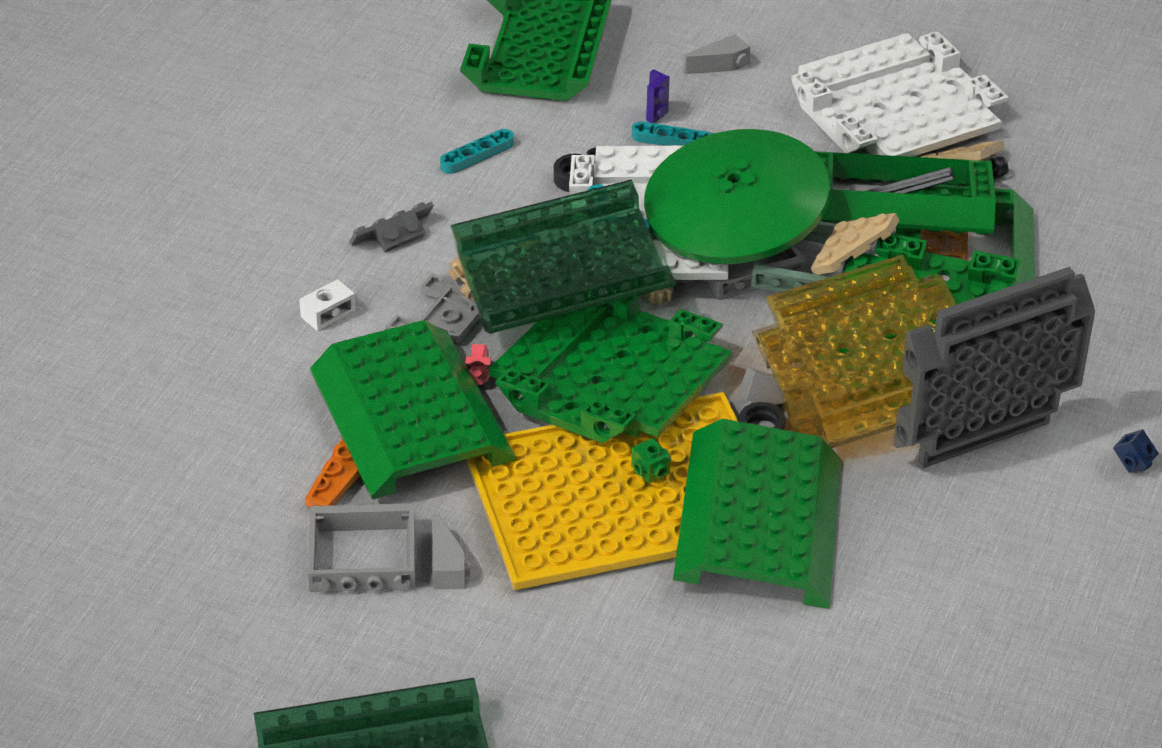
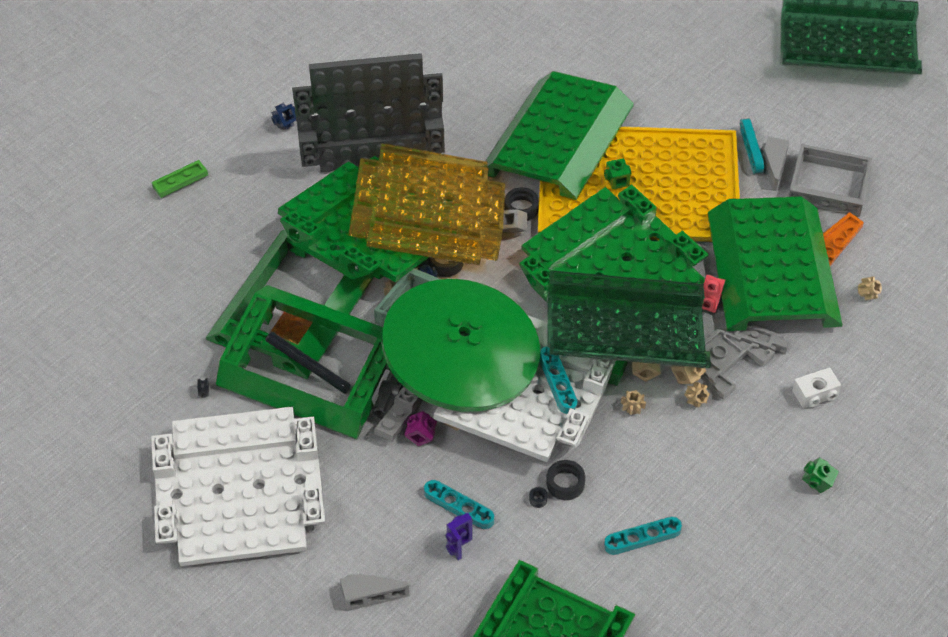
camera: 160 degrees left, 10 degrees up
dark grey bracket [349,202,434,252] -> none
tan plate [811,213,899,275] -> none
tan plate [921,140,1005,161] -> none
none -> teal beam [740,118,764,174]
none -> green brick [802,457,839,493]
none -> tan gear [858,276,882,300]

